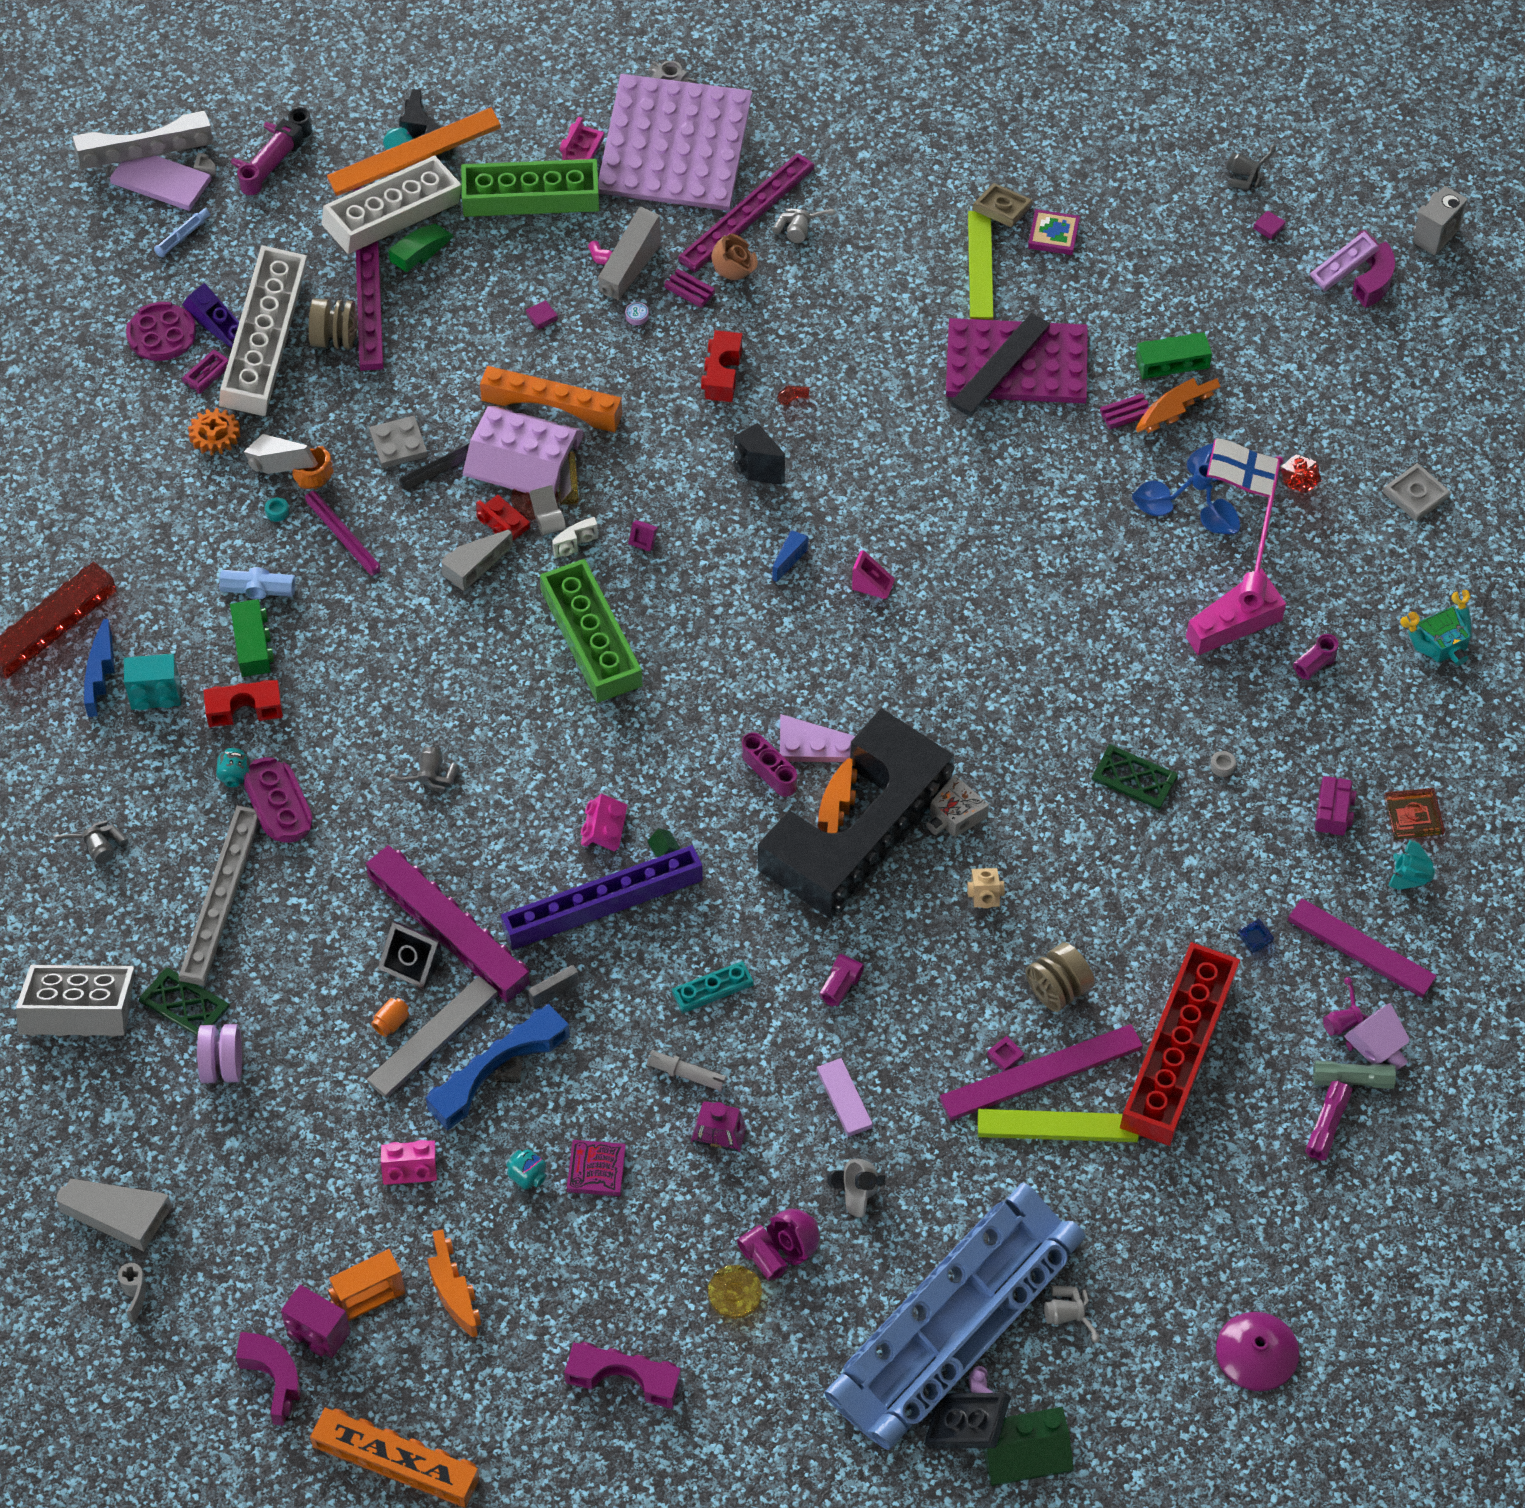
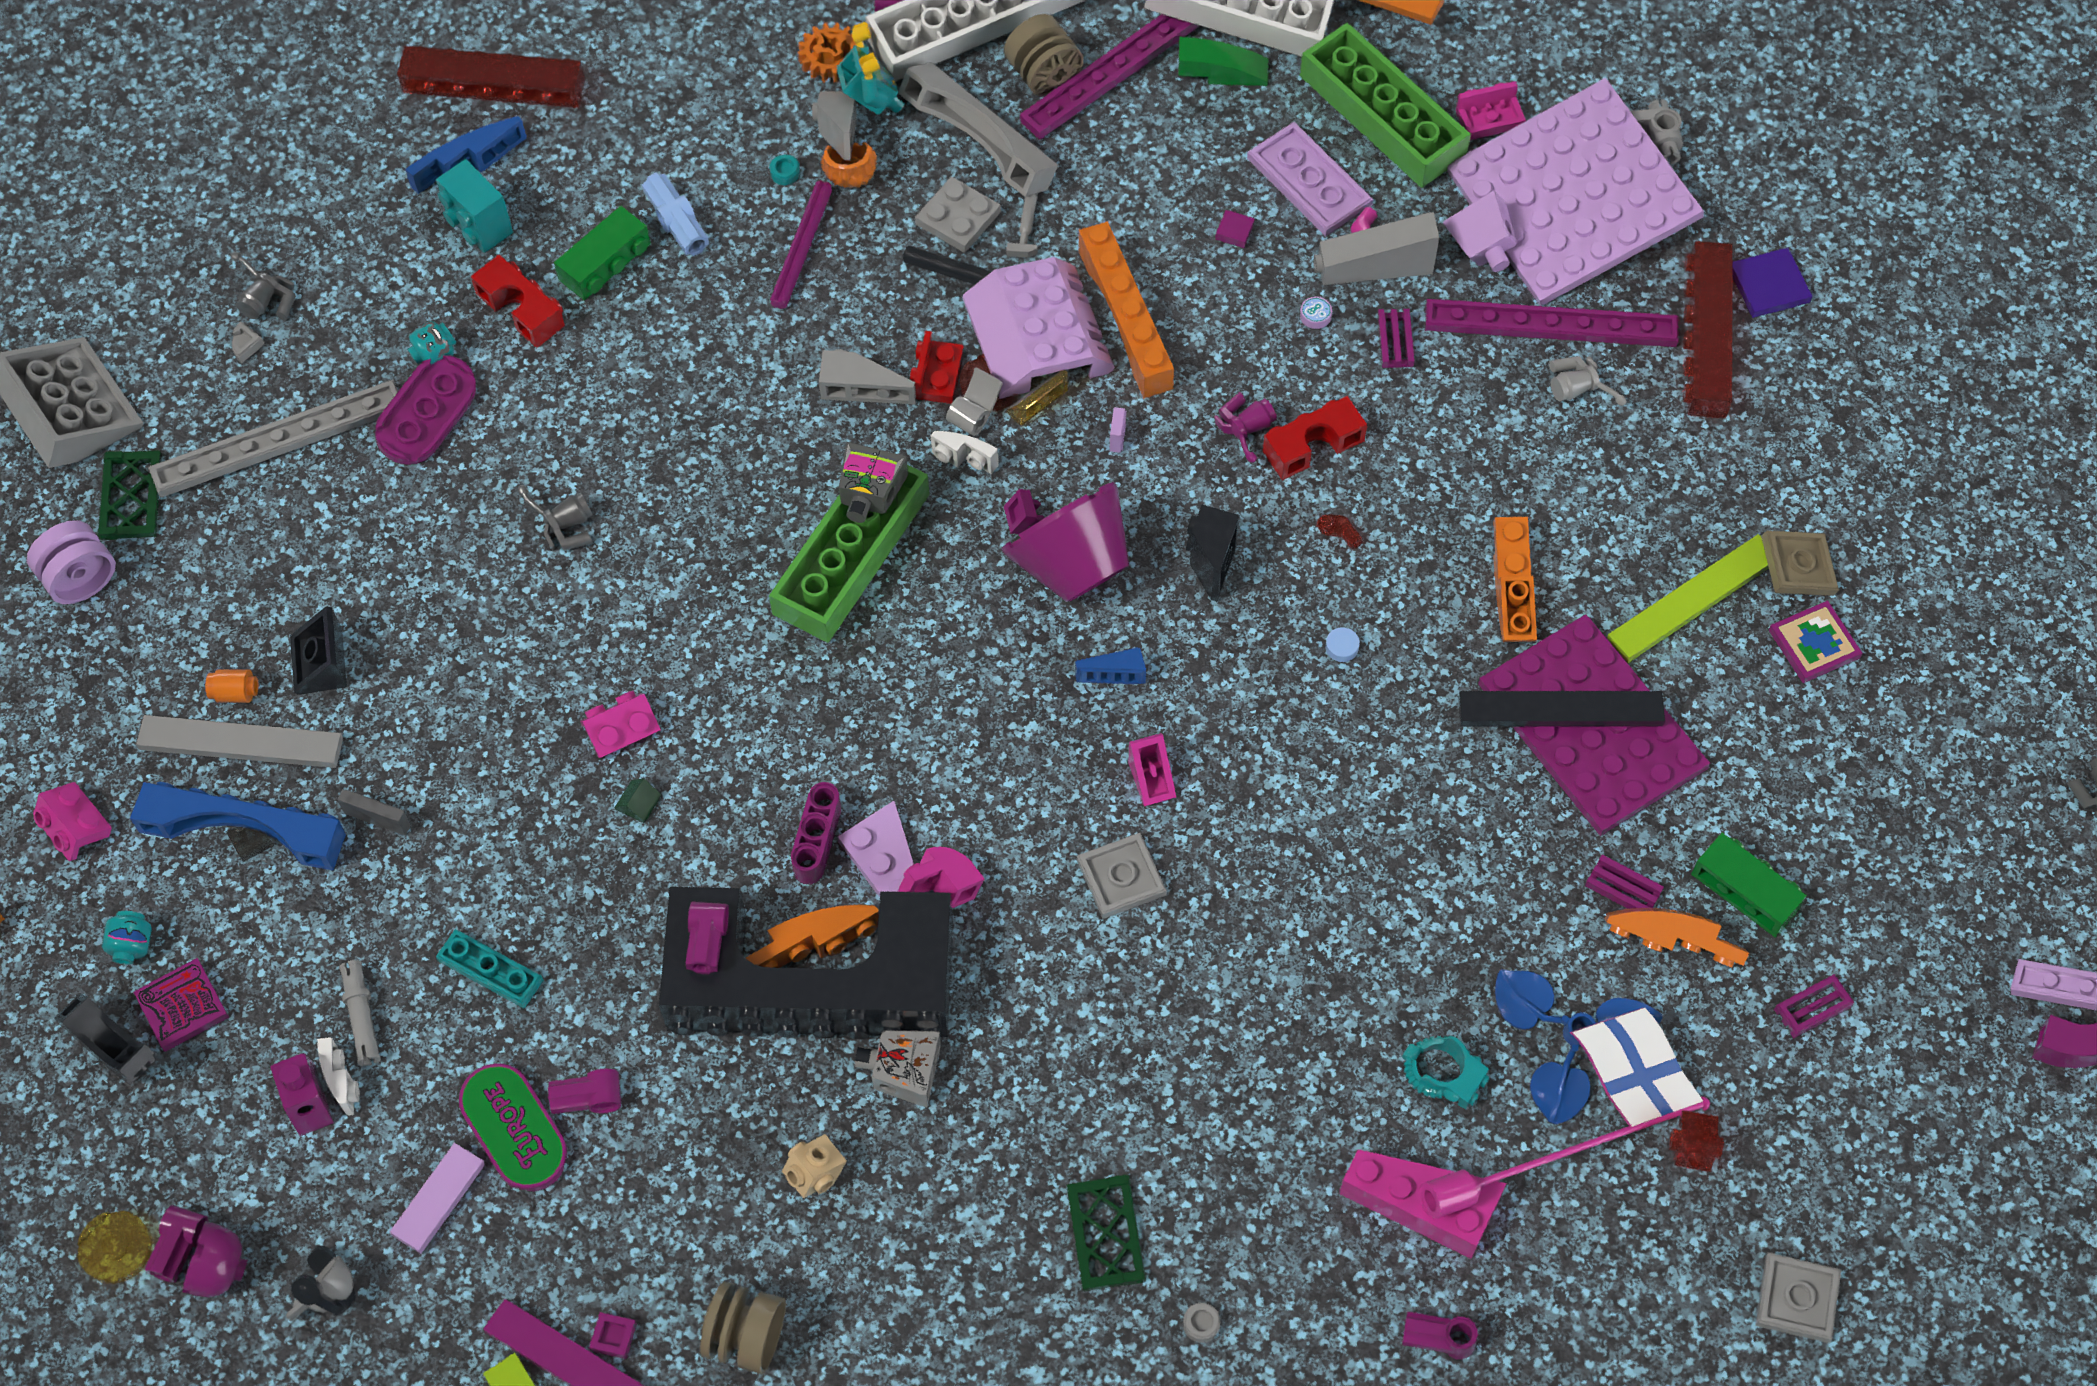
camera: 55 degrees right, 5 degrees up
magenta brick [366,845,530,1003] -> none
dark purple brick [501,845,703,950] -> none
nougat cylinder [711,234,758,280] -> none
magenta tile [1253,210,1286,240] -> none
none -> black arch [54,993,156,1085]
none -> light grey tile [232,321,265,364]
none -> white slope [317,1037,360,1116]
none -> green tile [459,1063,568,1191]
none -> magenta piece [685,901,729,974]
none -> teal torso [837,22,906,114]
none -> torso [839,442,908,523]
none -> light grey arch [898,62,1058,197]
none -> dark pink brick [898,847,984,908]
none -> magenta cone [1001,482,1129,602]
none -> light grey piece [1006,194,1038,258]
none -> light grey tile [1077,833,1167,919]
none -> lavender tile [1110,408,1126,453]
none -> magenta piece [1214,392,1277,463]
none -> lavender tile [1247,122,1373,237]
none -> light blue tile [1326,627,1360,662]
none -> teal piece [1402,1036,1490,1109]
none -> lavender torso [1443,191,1517,272]
none -> orange slope [1493,517,1537,642]
none -> clear red brick [1682,241,1733,419]
none -> dark purple tile [1728,247,1813,318]
none -> magenta tile [1774,974,1854,1039]

